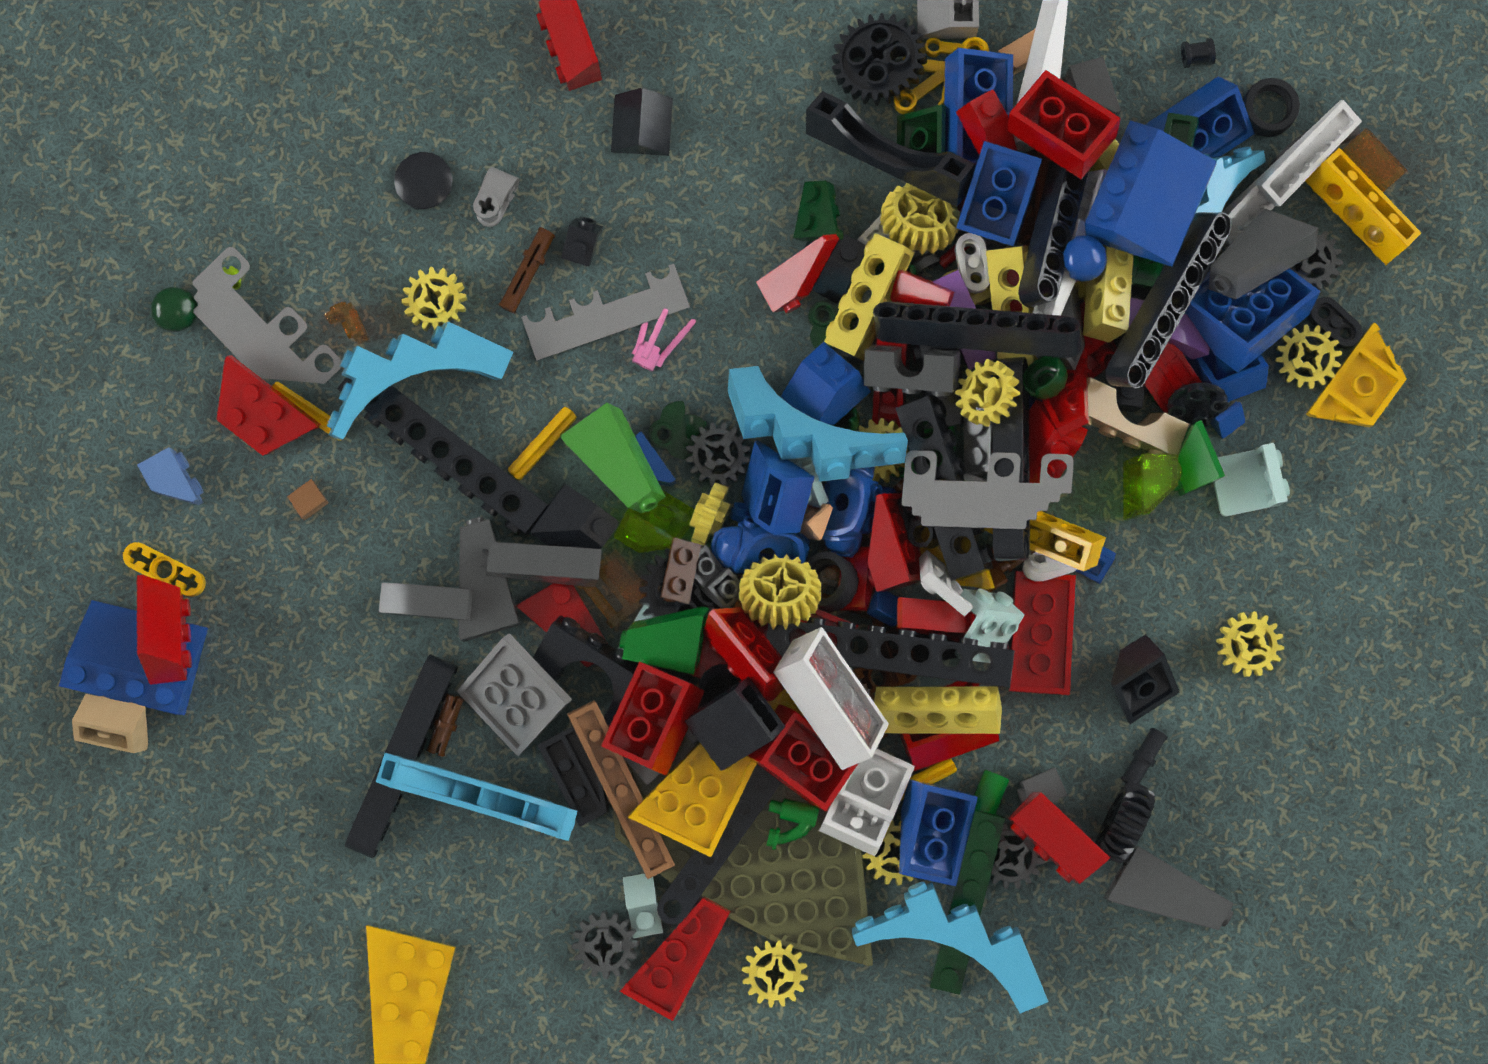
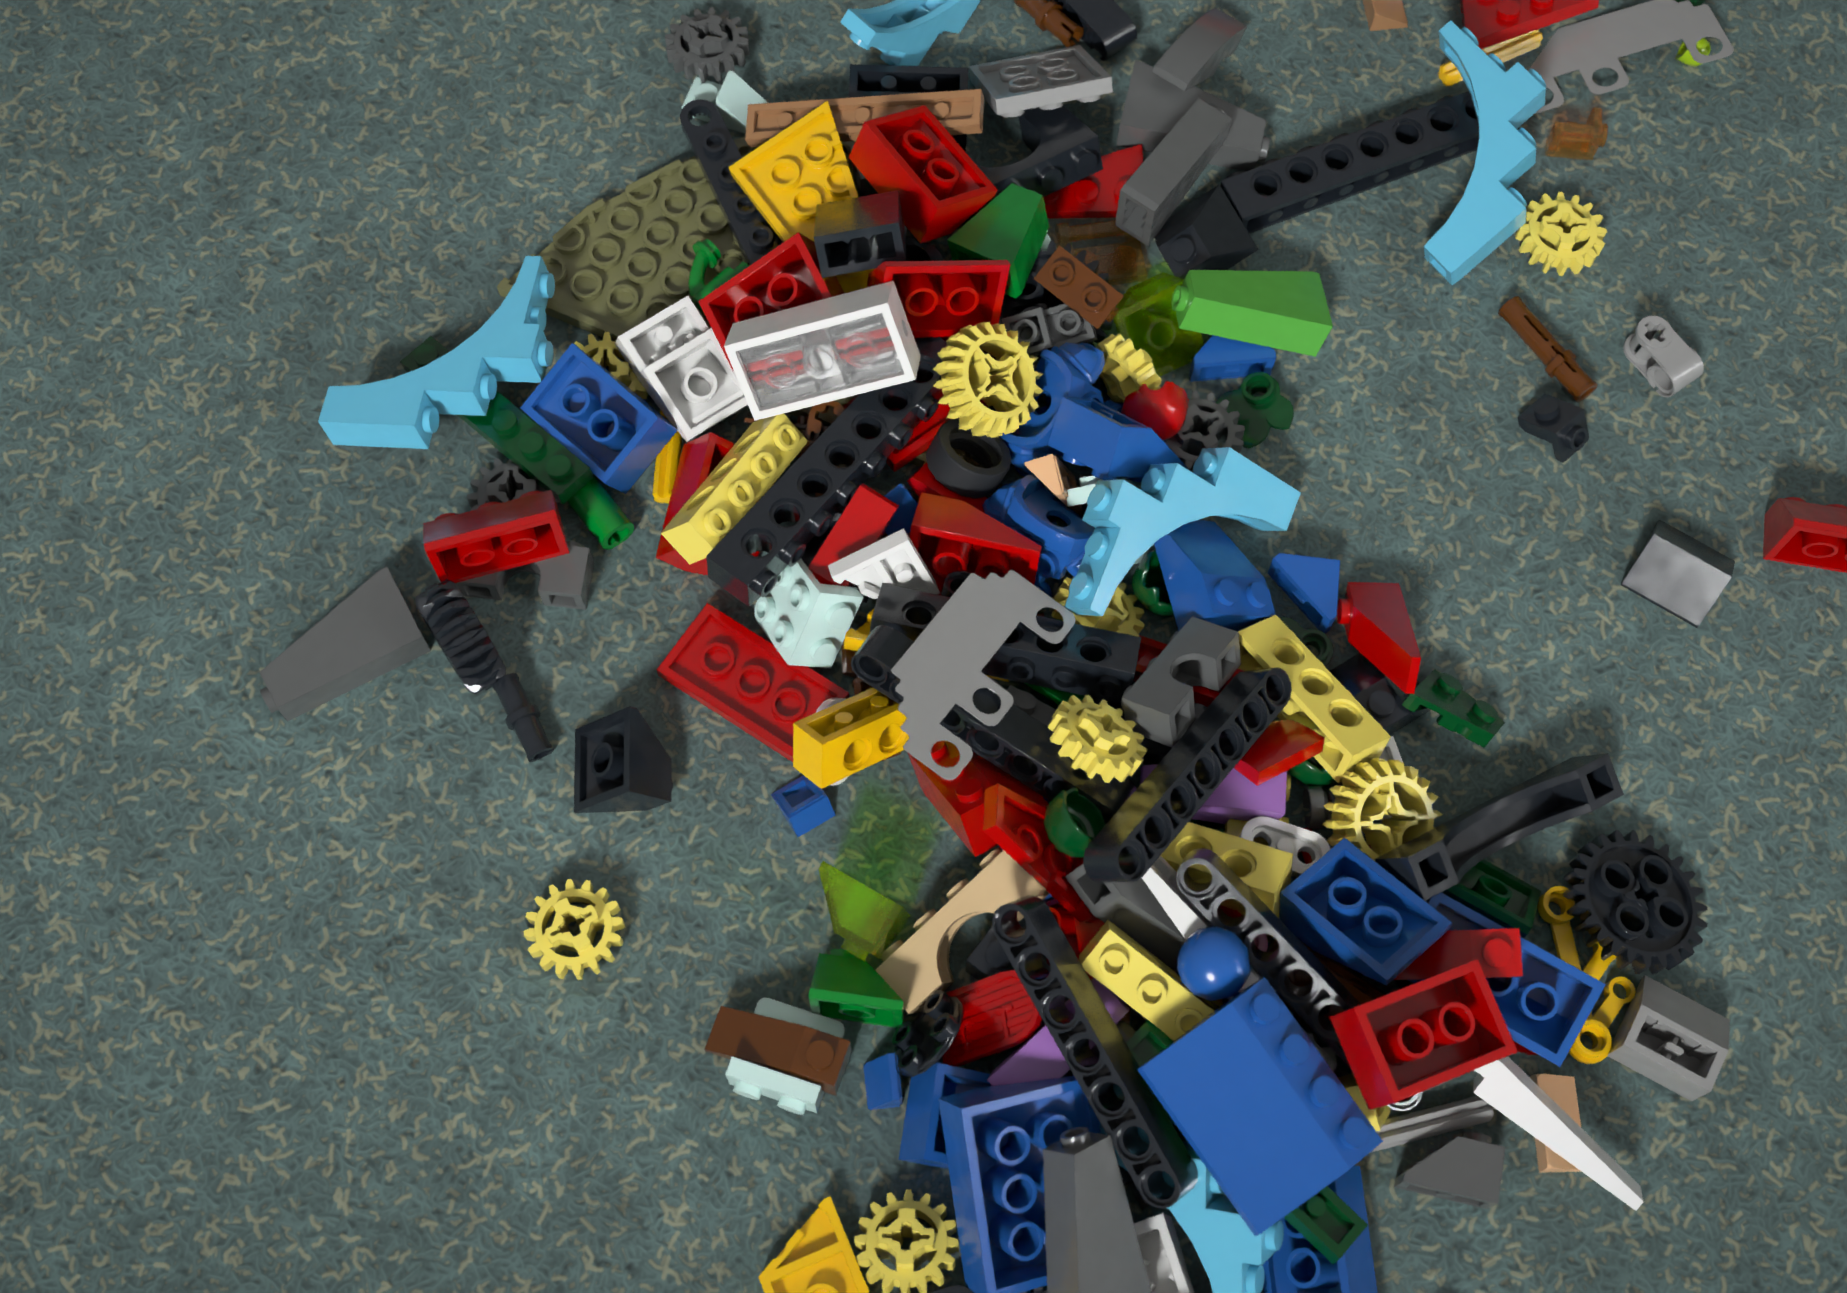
camera: 120 degrees right, 15 degrees down
black dish [394,152,453,210] -> none
yellow axle [508,407,577,480] -> none
light grey piece [521,264,690,361] -> none
red wing [619,897,731,1021] -> none
bright pink plant [632,308,696,371] -> none
light yellow gear [742,940,808,1008] -> none
none -> reddish brown slope [704,1006,852,1096]
none -> red hair [1121,381,1189,440]
none -> blue slope [1267,553,1340,634]

